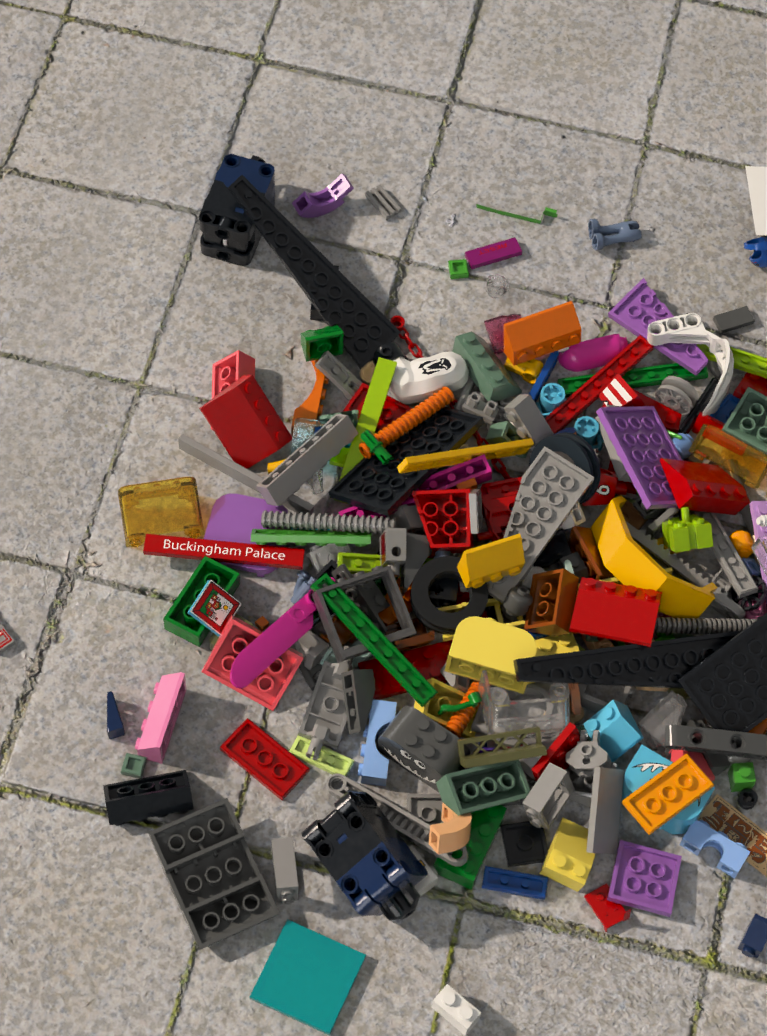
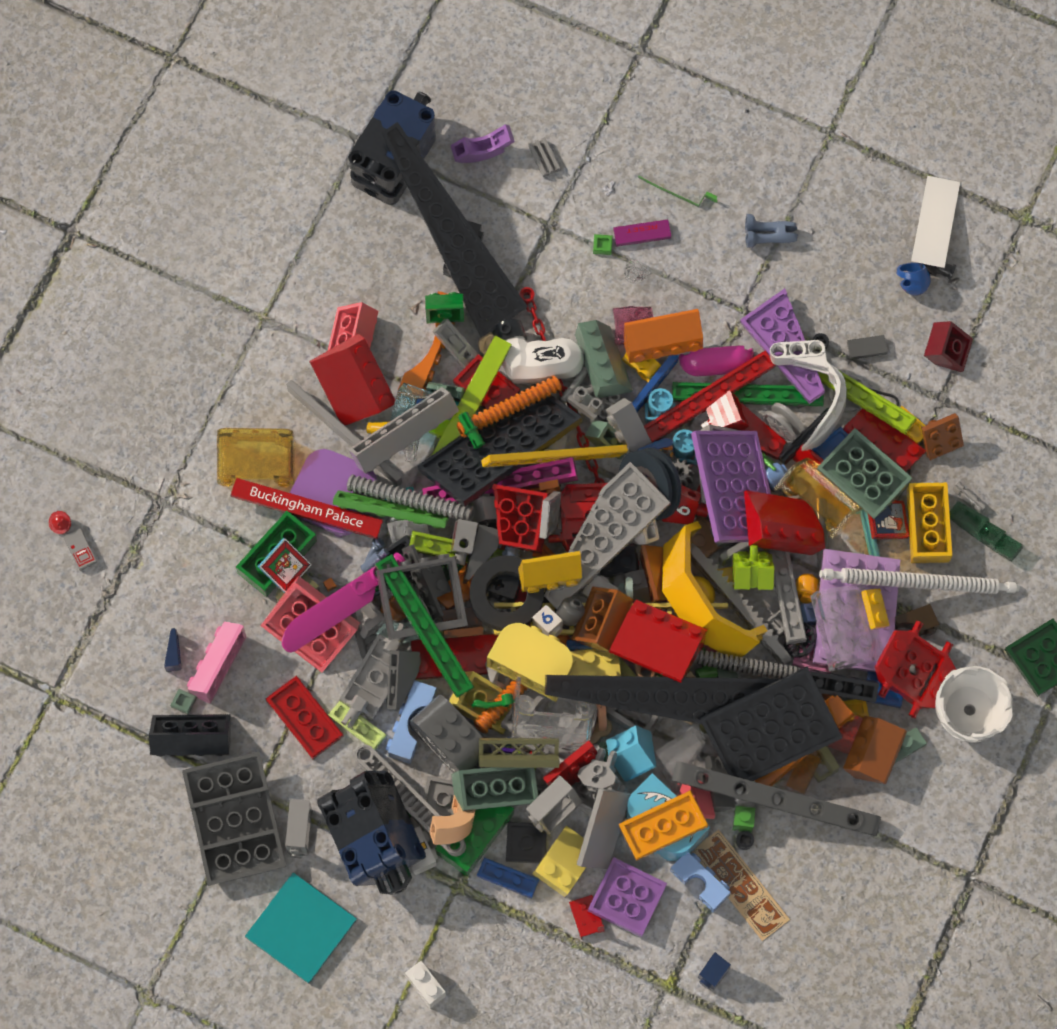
camera: 15 degrees right, 10 degrees up
none -> white brick [532,605,563,637]

